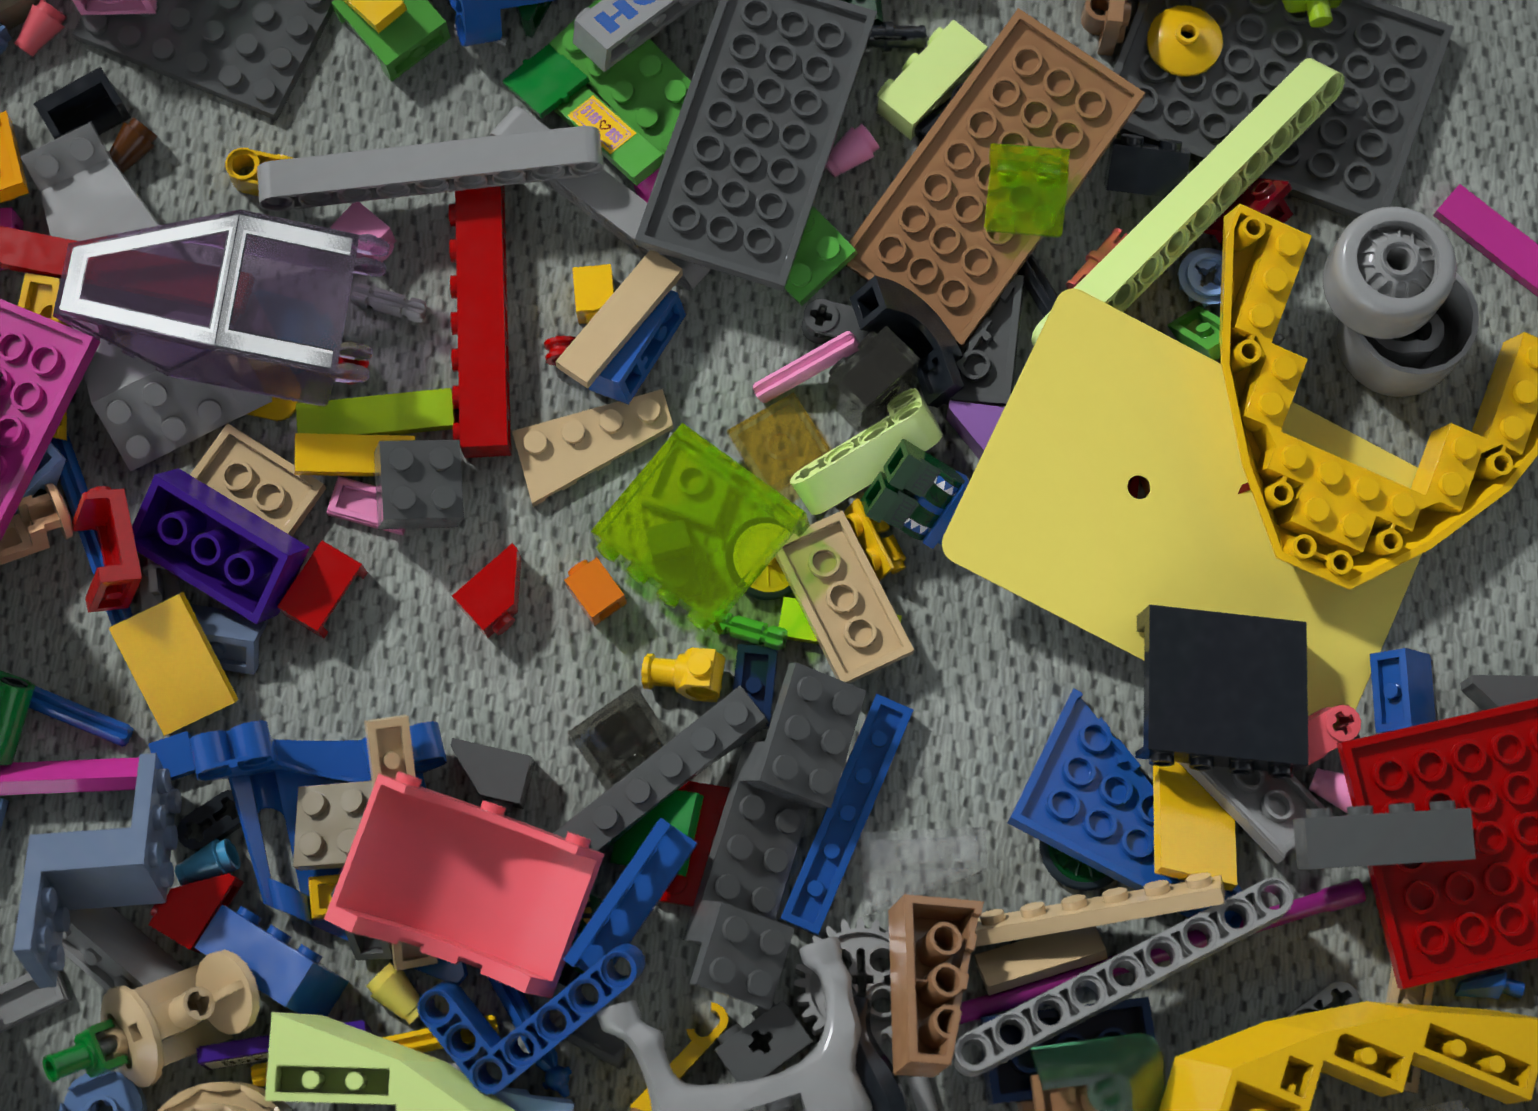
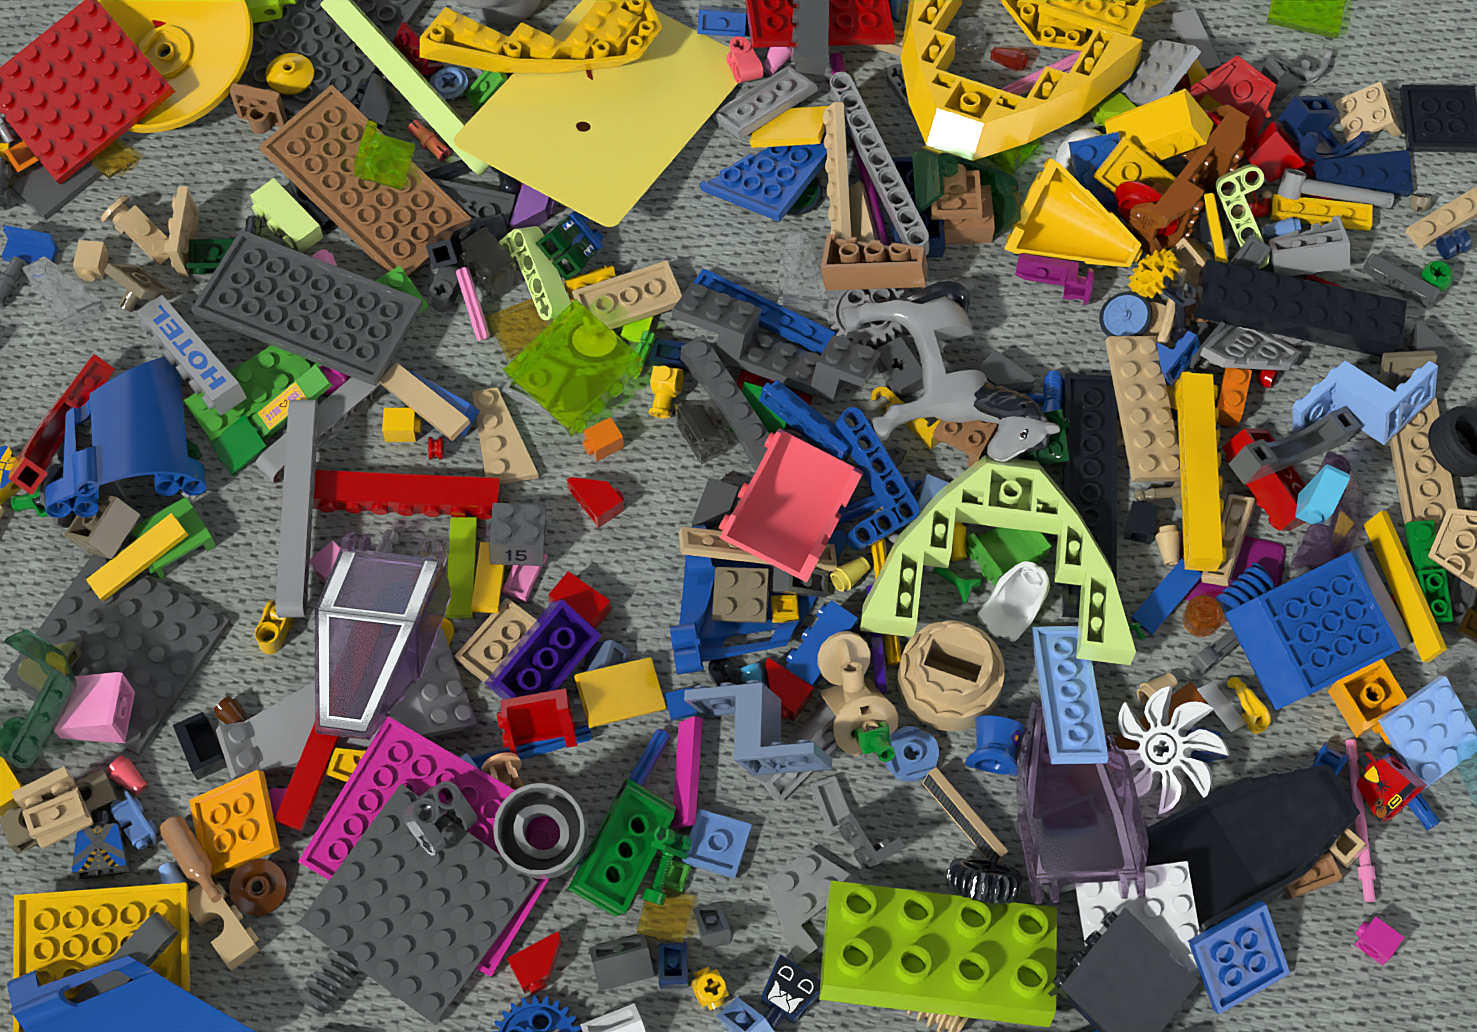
camera: 85 degrees left, 10 degrees down
black panel [1135,605,1308,779] -> none

